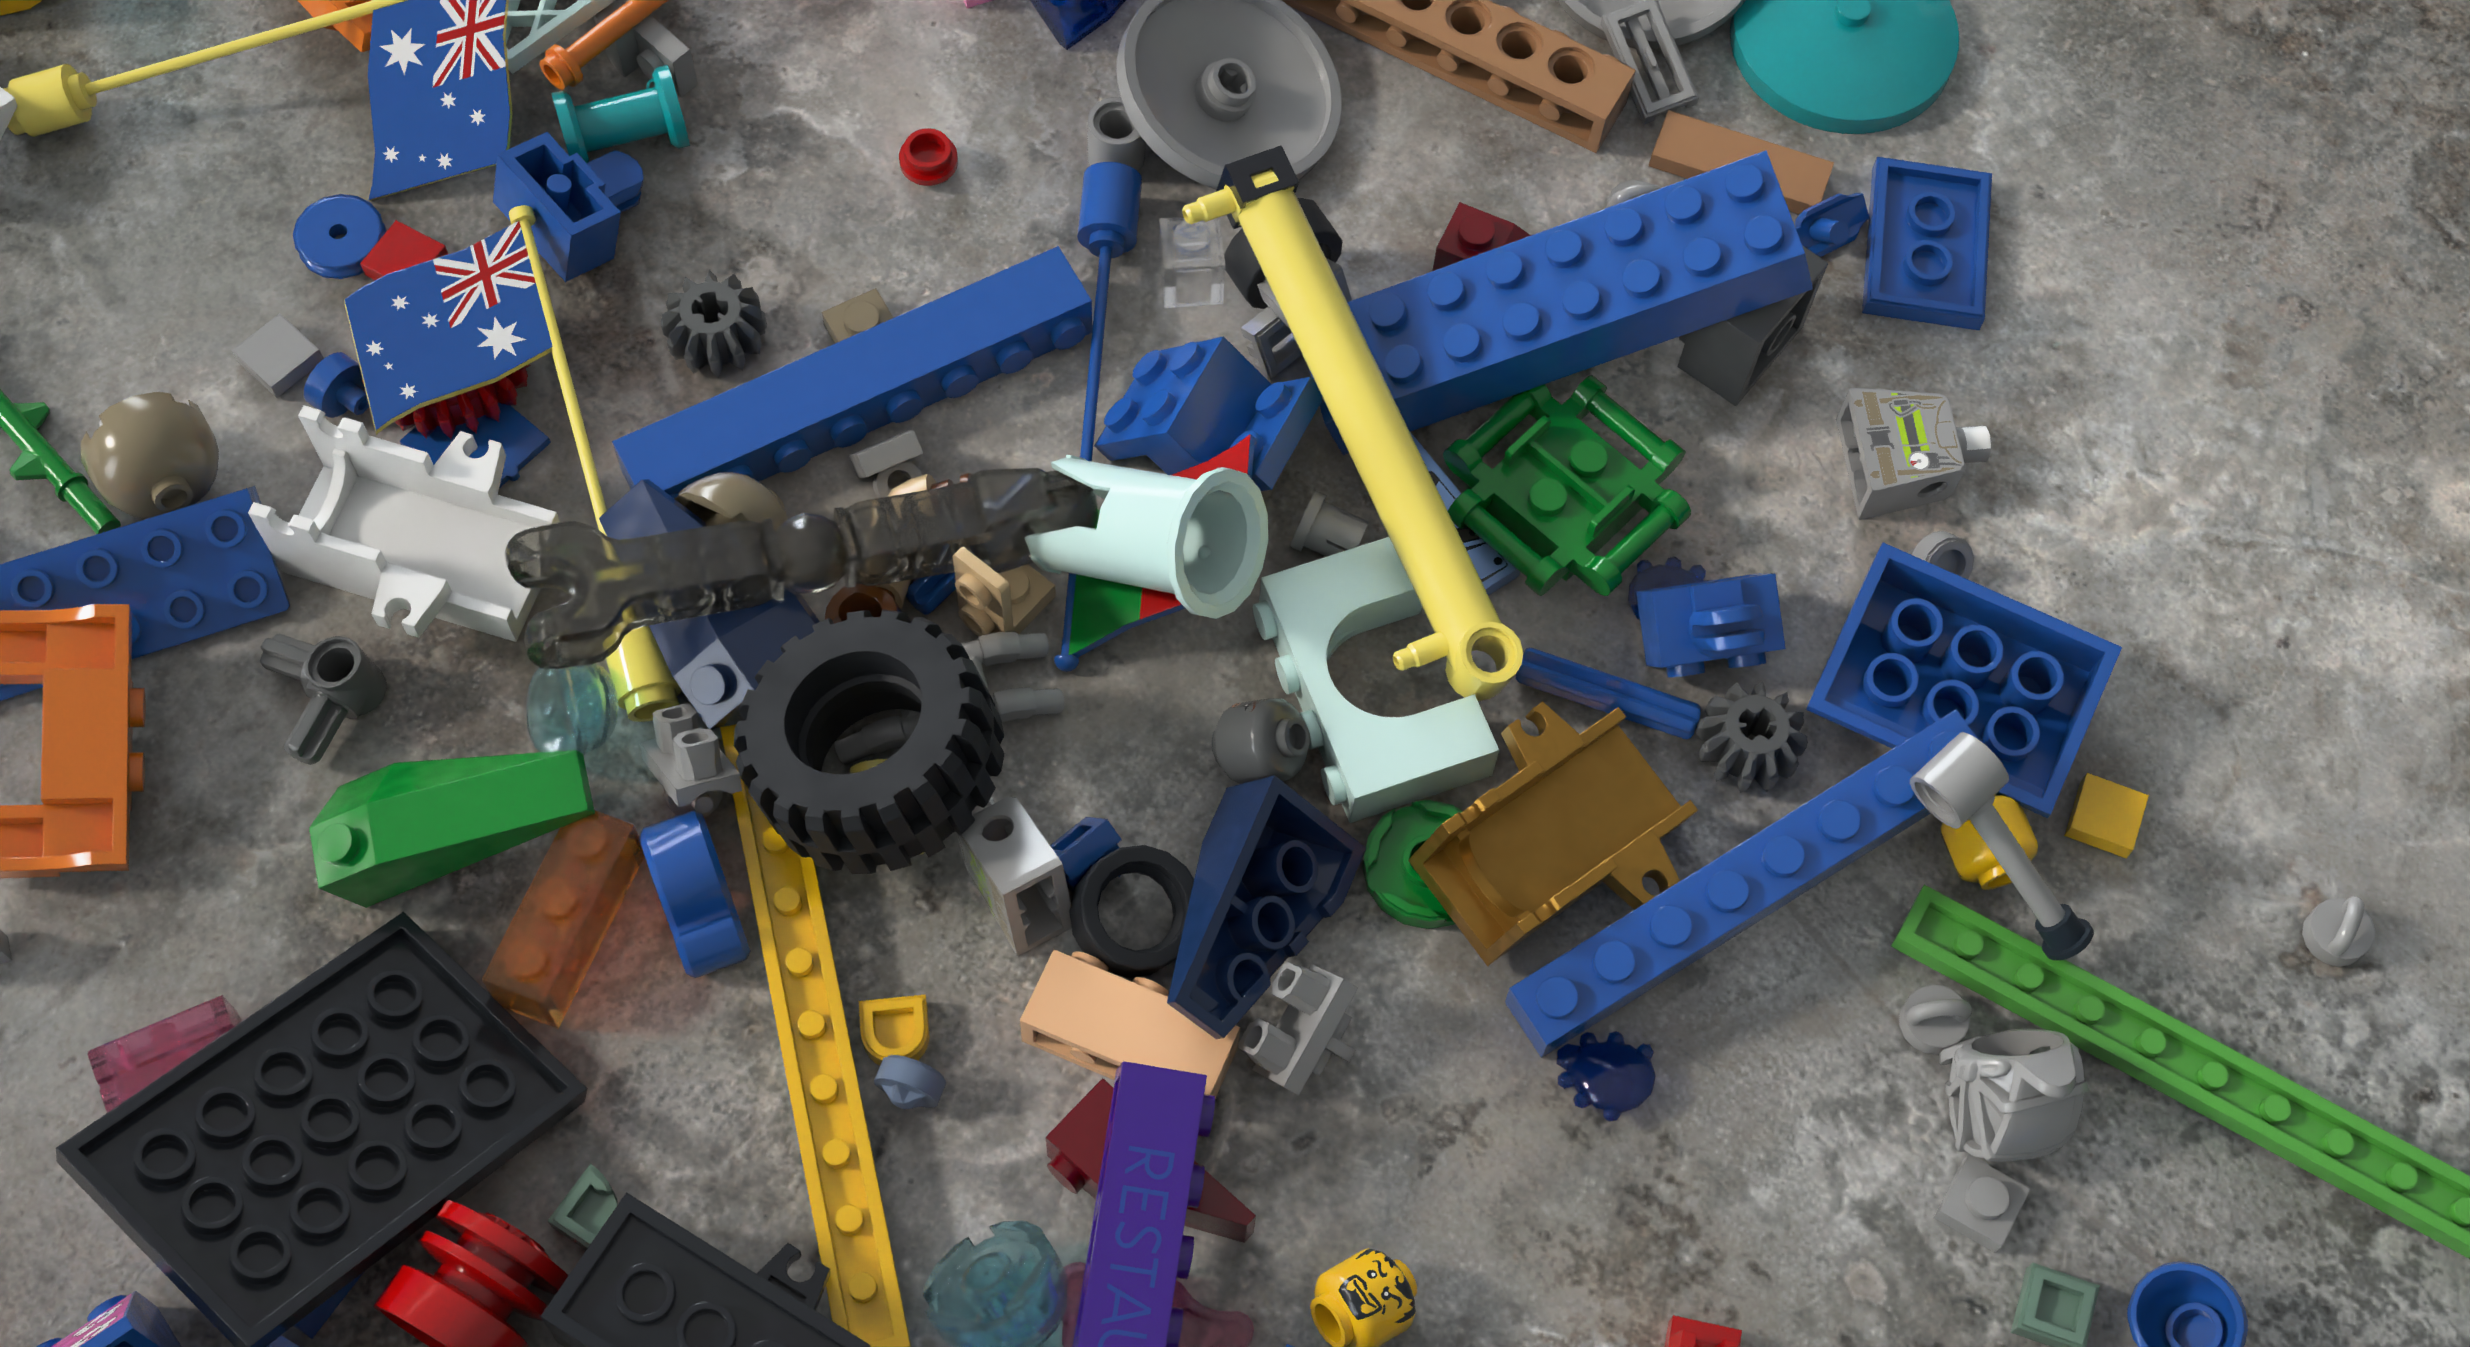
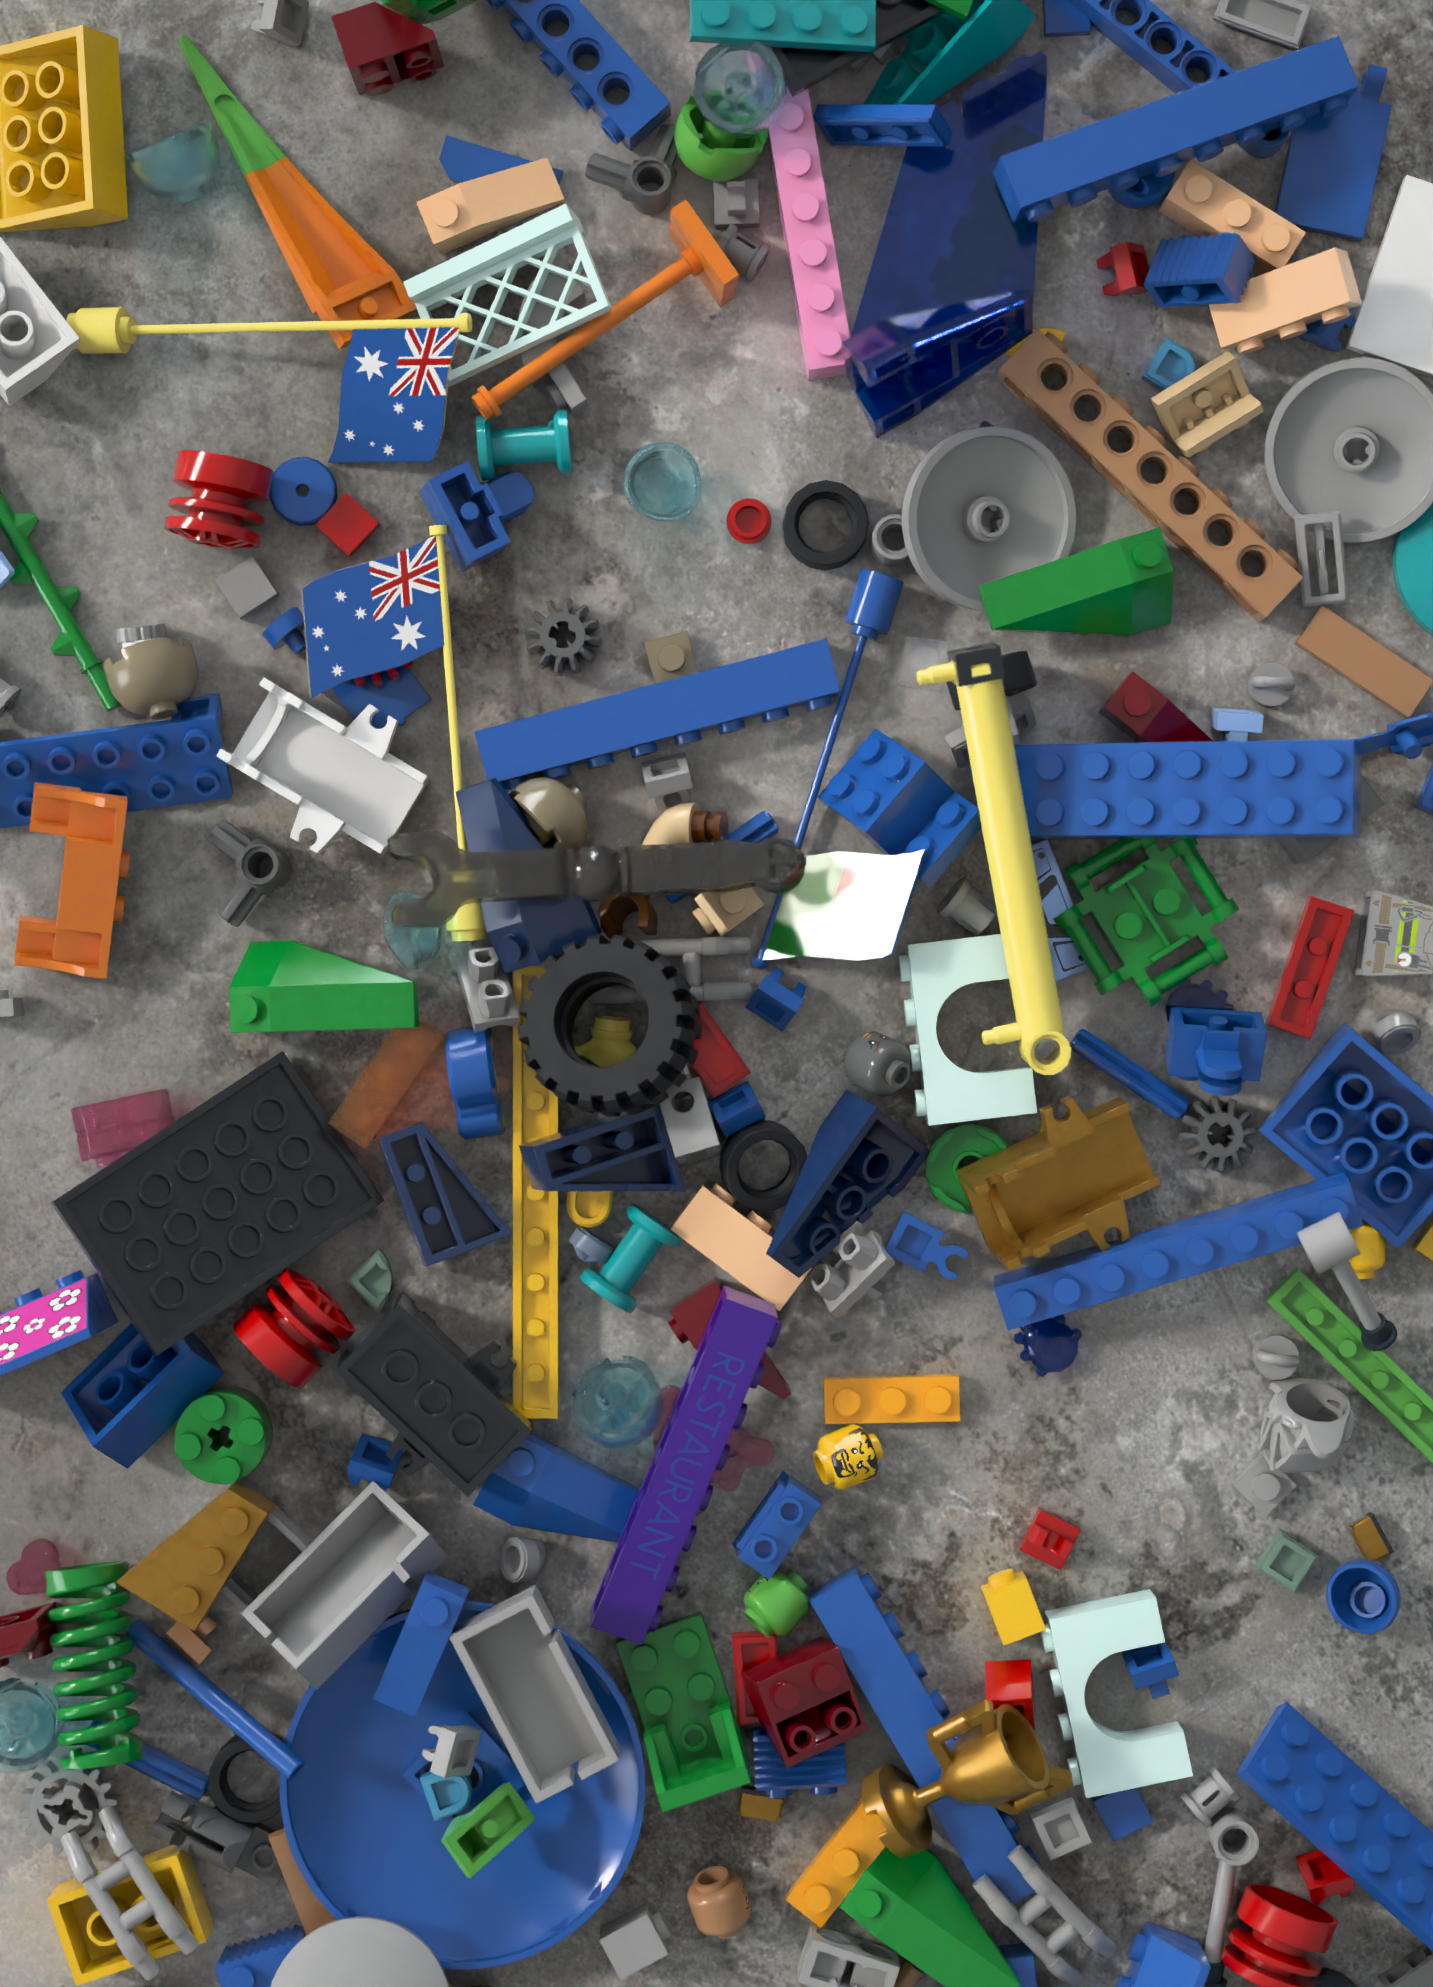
camera: 20 degrees right, 25 degrees up
light aqua piece [1025,455,1268,619] -> none
none -> red wheel [164,450,273,550]
none -> dark blue wedge [376,1122,513,1267]
none -> dark blue wedge [519,1104,686,1192]
none -> teal piece [579,1202,683,1313]
none -> clear light blue helmet [622,442,701,522]
none -> red tile [690,1001,751,1098]
none -> blue tile [745,967,807,1032]
none -> black tyre [782,480,869,571]
none -> light orange plate [823,1374,960,1424]
none -> blue plate [884,1211,969,1280]
none -> green wedge [978,527,1174,637]
none -> red plate [1265,896,1355,1039]
none -> pearl gold piece [1348,1512,1394,1562]

